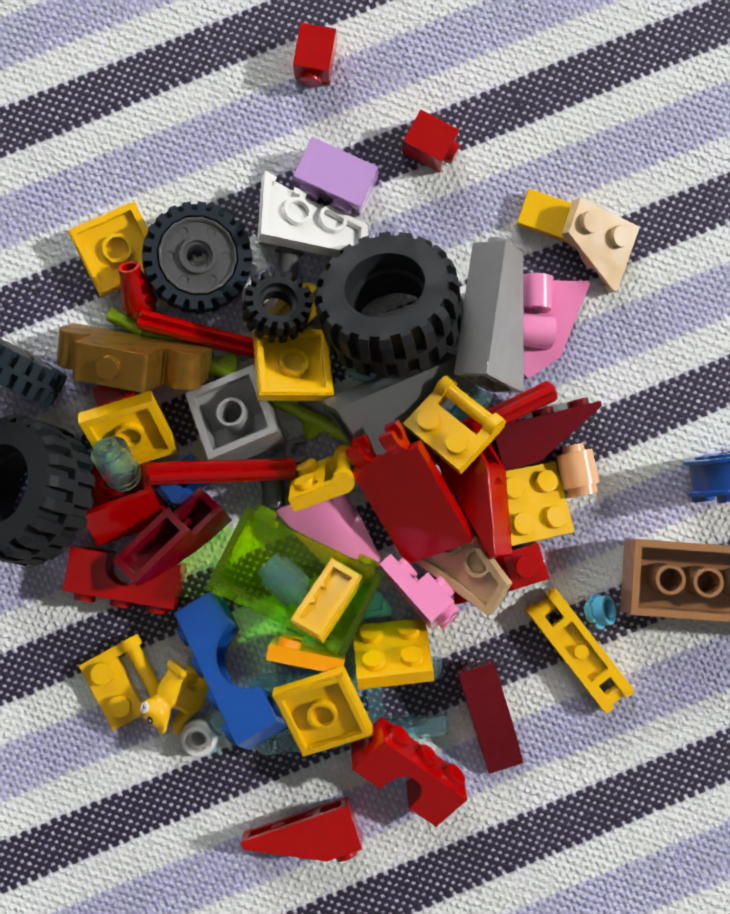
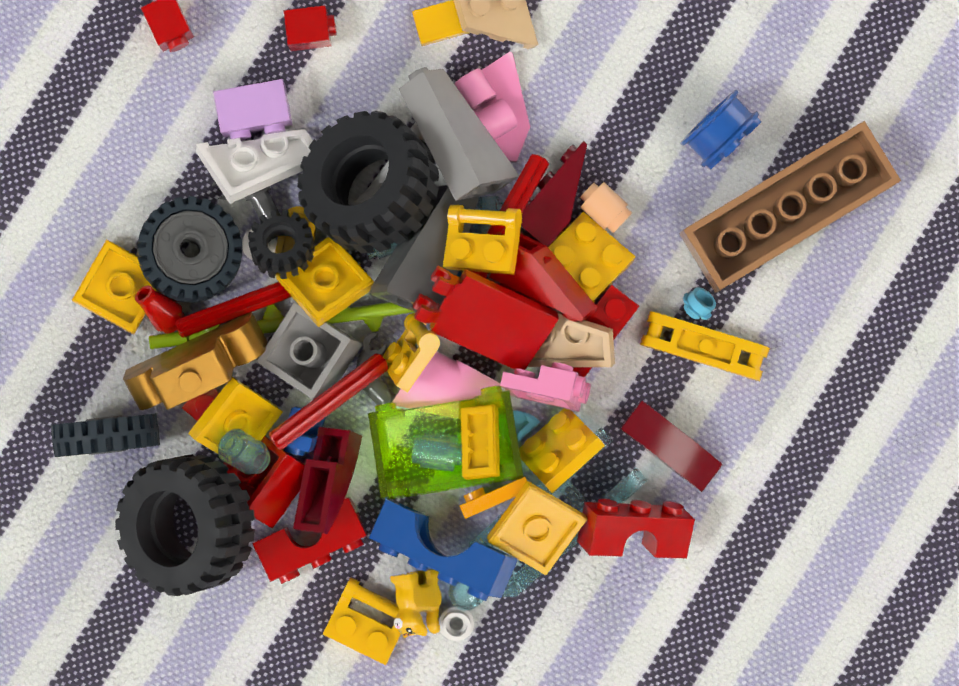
camera: 40 degrees left, 0 degrees up
red slope [240,796,362,862] -> none

